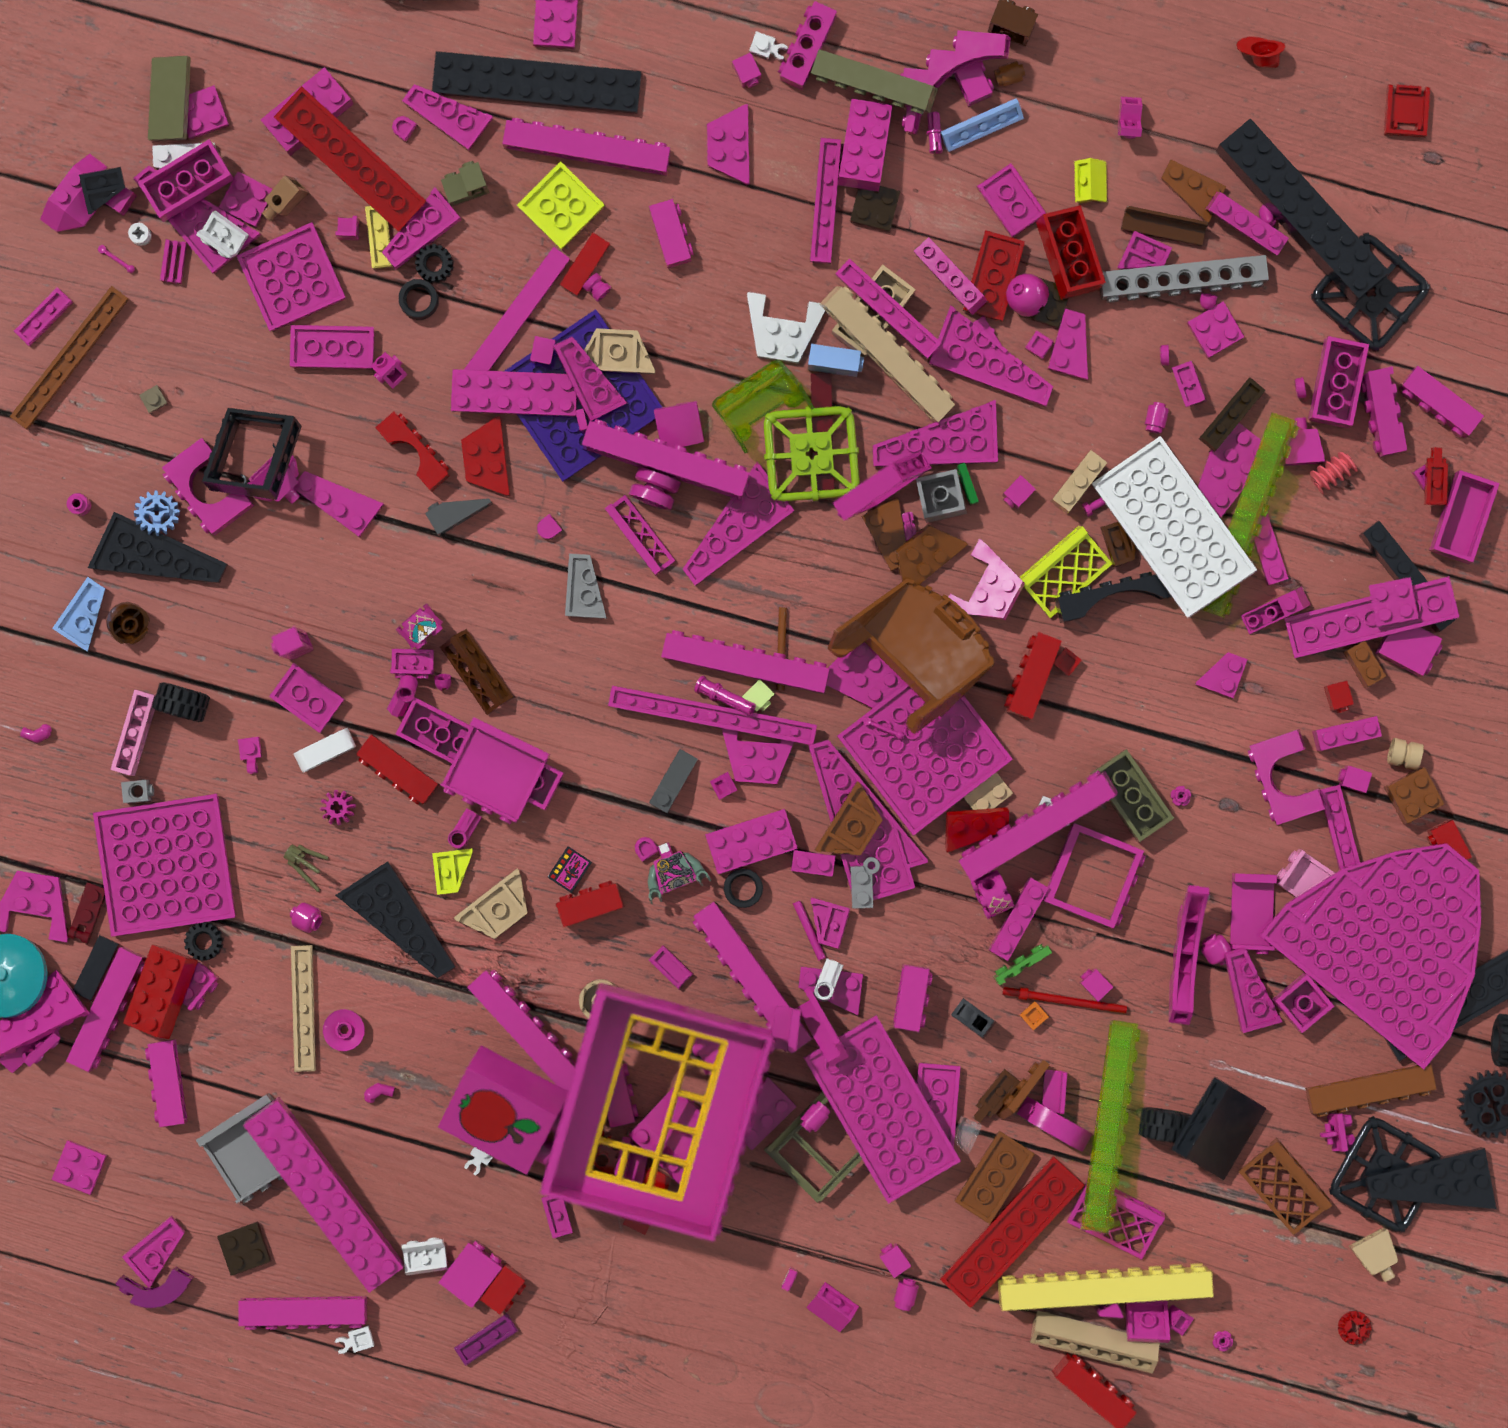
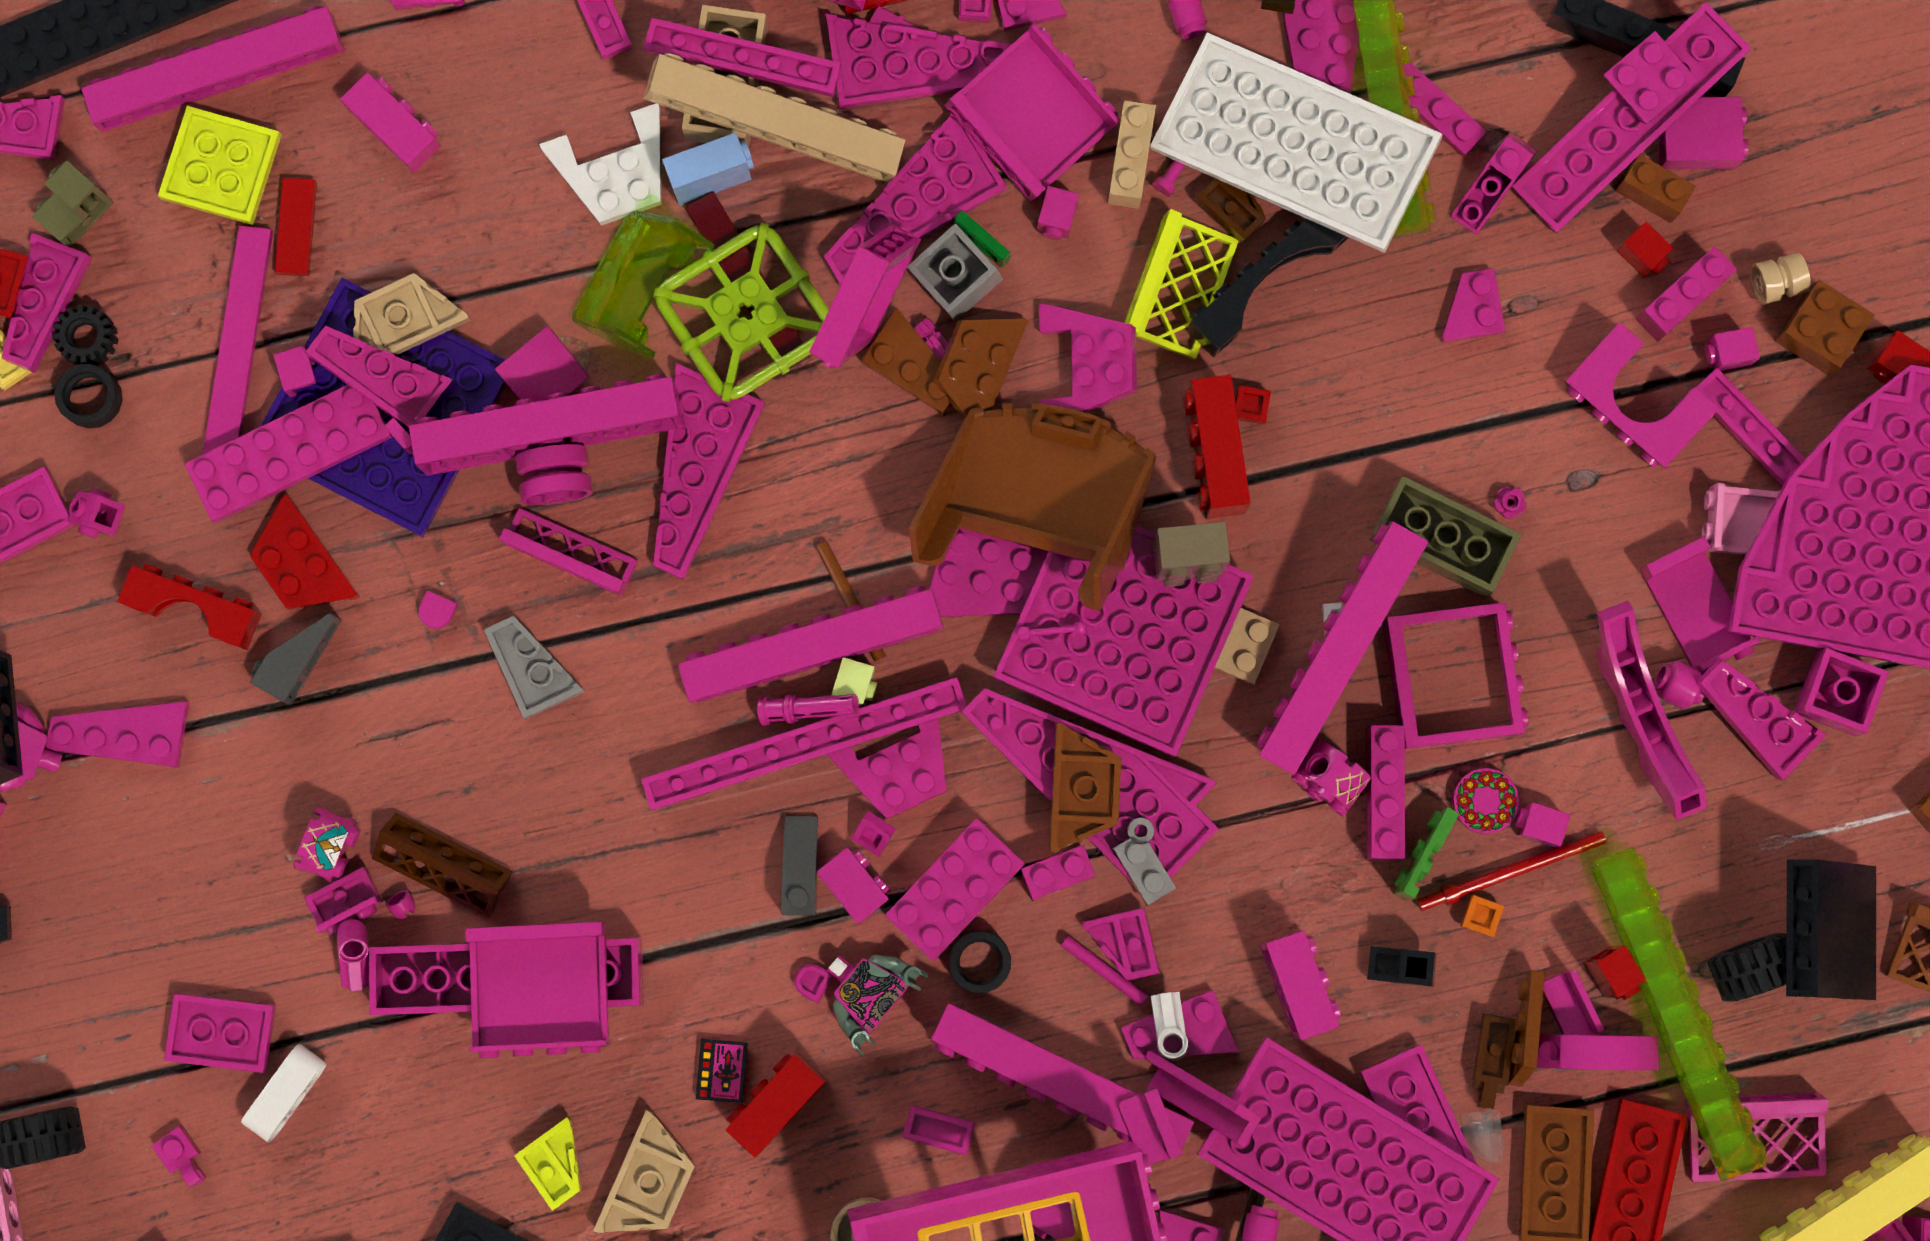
camera: 30 degrees left, 5 degrees down
dark pink brick [271,626,314,661] -> none
dark pink gear [320,790,356,825] -> none
red brick [356,734,440,805] -> none
dark pink piece [448,808,482,850] -> none
dark pink wheel [583,273,612,302] -> none
red wing [945,807,1009,853] -> none
none -> dark pink brick [816,847,890,925]
none -> dark pink panel [944,23,1120,202]
none -> dark tan brick [1152,522,1230,587]
none -> tile [1452,768,1520,834]
none -> red brick [1583,945,1647,1000]

